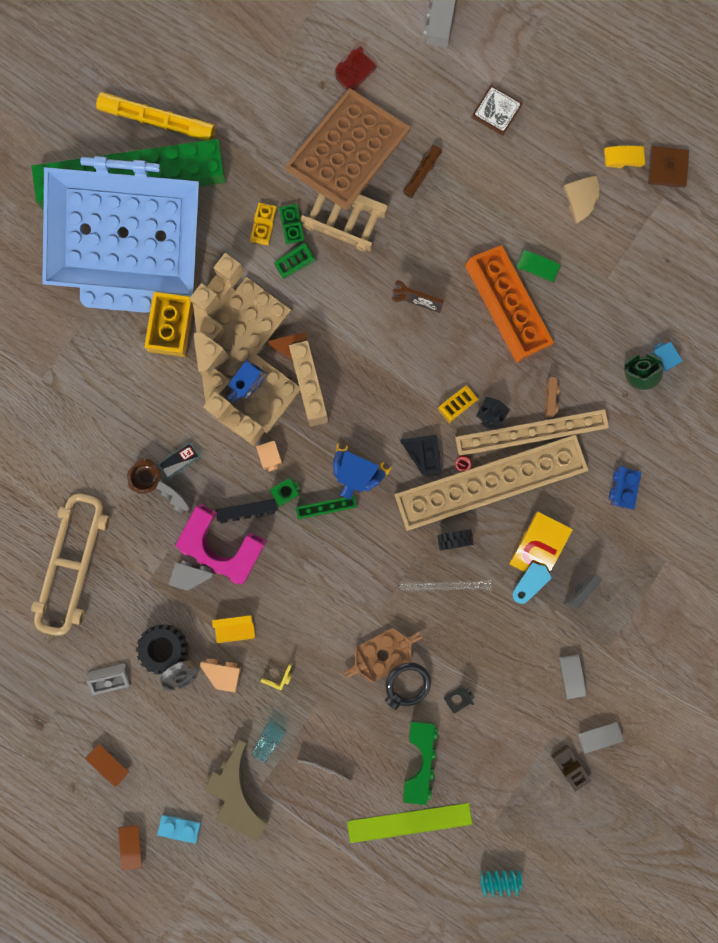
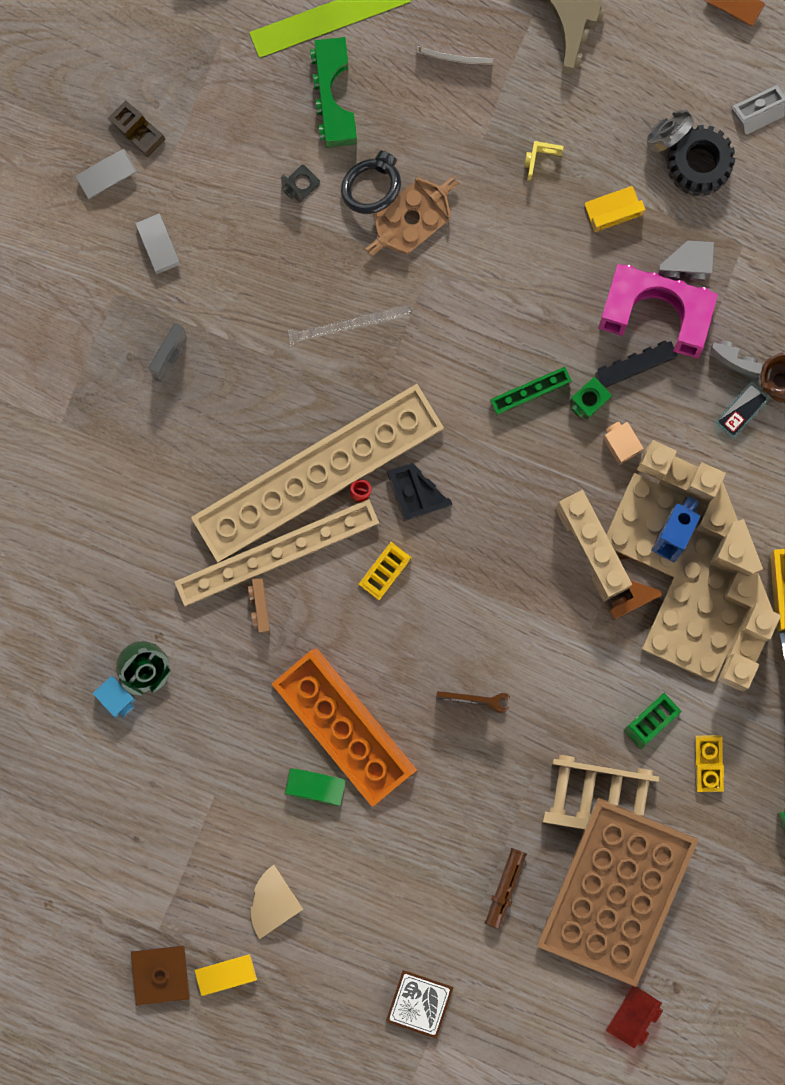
camera: 165 degrees right, 0 degrees up
light nougat slope [200,658,241,692] -> none
clear light blue piece [251,721,287,764] -> none
green slope [279,204,304,244] -> none
blue torso [332,443,392,500] -> none
black tyre [437,529,474,551] -> none
black brick [476,397,510,429] -> none
yellow slope [509,512,573,573] -> none
medium azure piece [513,562,552,604] -> none
blue bracket [609,466,642,510] -> none

